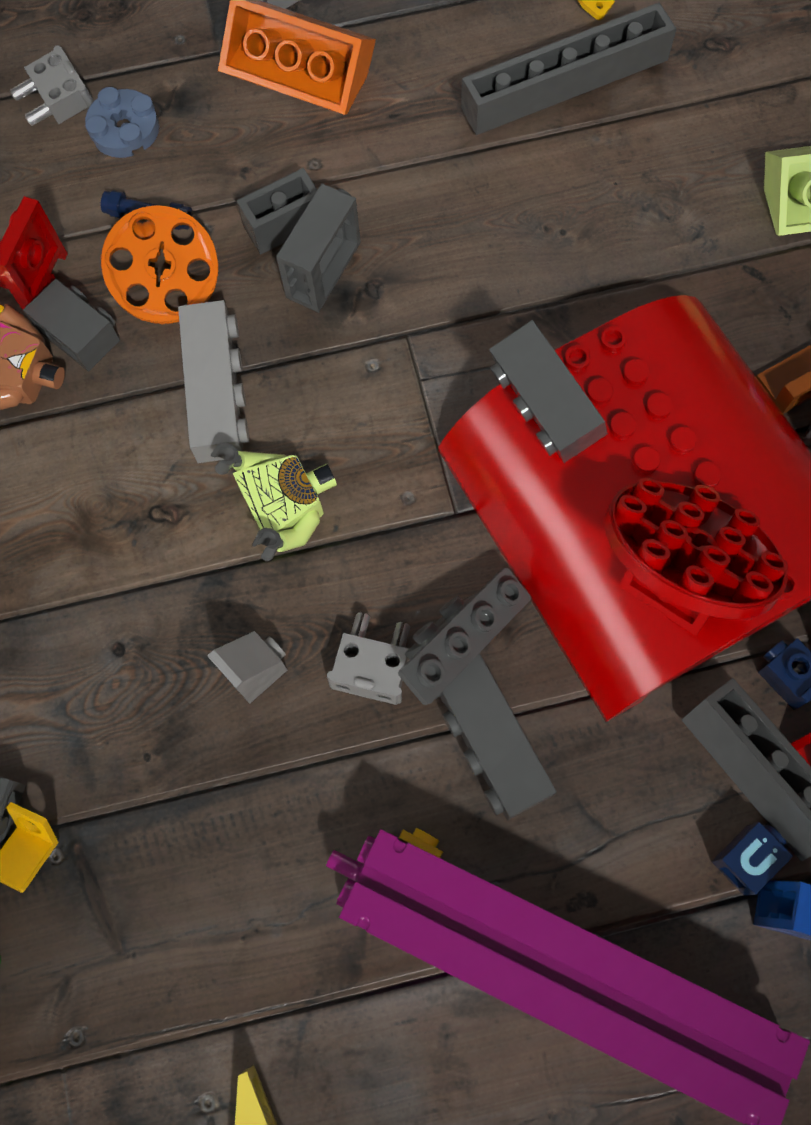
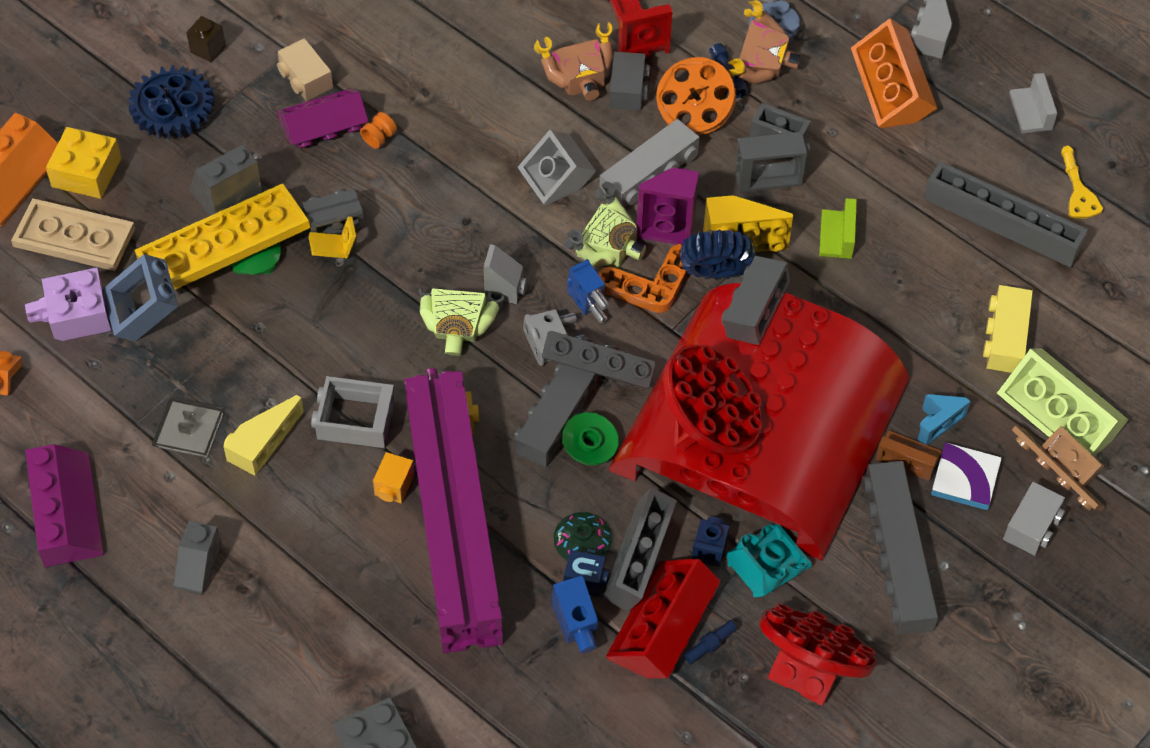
camera: 50 degrees right, 15 degrees down
none -> light grey window [311,376,395,448]
none -> light orange brick [373,452,415,504]
none -> yellowish green torso [419,287,504,356]
none -> light grey slope [518,129,596,205]
none -> clear green dish [554,512,612,561]
none -> green dish [562,412,618,466]
none -> blue piece [567,259,609,324]
none -> orange beam [598,244,688,313]
none -> magenta slope [637,167,699,245]
none -> dark blue gear [680,229,755,280]
none -> yellow slope [703,195,793,252]
none -> nougat torso [728,0,801,84]
none -> lime panel [819,198,857,259]
none -> dark azure slope [917,394,970,445]
none -> light yellow brick [983,285,1033,373]

